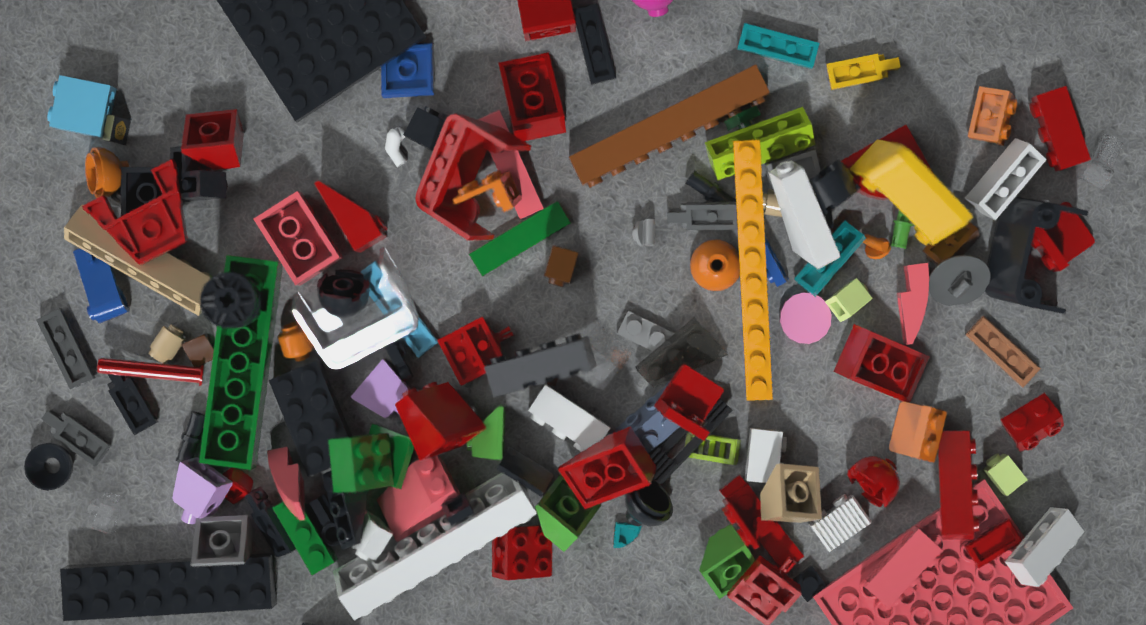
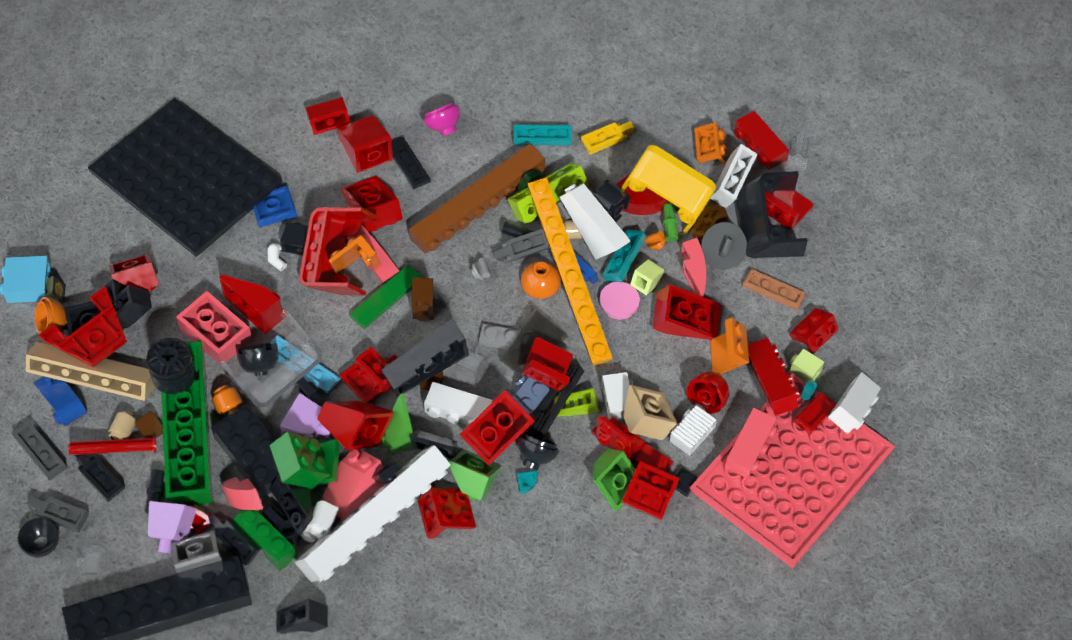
camera: 15 degrees left, 30 degrees down
none -> teal tile [801,379,818,401]

